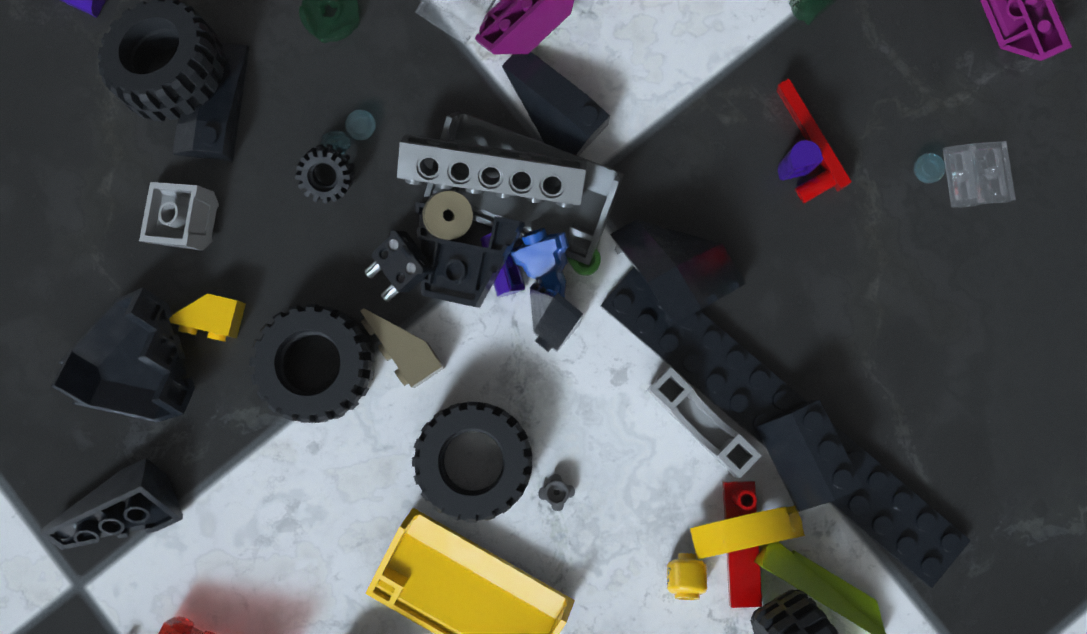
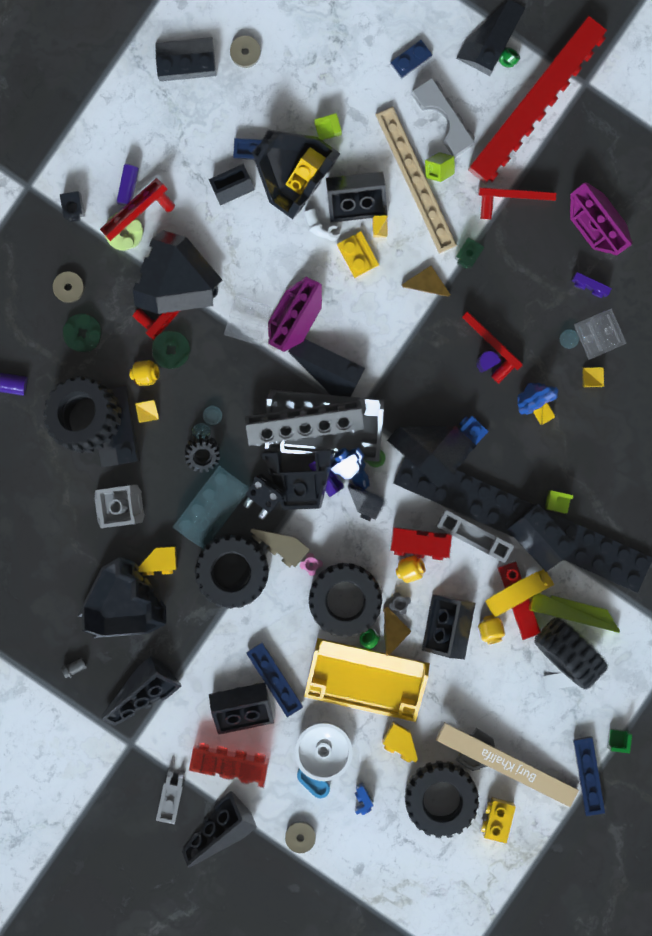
camera: 20 degrees left, 5 degrees up
dark tan piece [423,191,473,240] -> none
none -> dark grey pin [61,657,87,678]
none -> yellow head [130,360,160,386]
none -> yellow slope [135,400,159,423]
none -> clear light blue slope [173,466,249,548]
none -> black slope [209,682,274,735]
none -> dark blue plate [246,642,303,718]
none -> bright pink plate [300,553,323,576]
none -> green tile [359,629,380,650]
none -> pearl gold tile [383,606,412,657]
none -> red wedge [390,527,452,560]
none -> yellow head [396,556,426,583]
none -> pearl gold tile [401,265,450,297]
none -> black slope [422,594,476,660]
none -> blue bracket [459,416,489,445]
none -> blue rock [517,383,558,415]
none -> yellow slope [533,403,555,425]
none -> lime panel [545,490,573,513]
none -> dark purple plate [571,272,612,298]
none -> yellow slope [582,367,604,387]

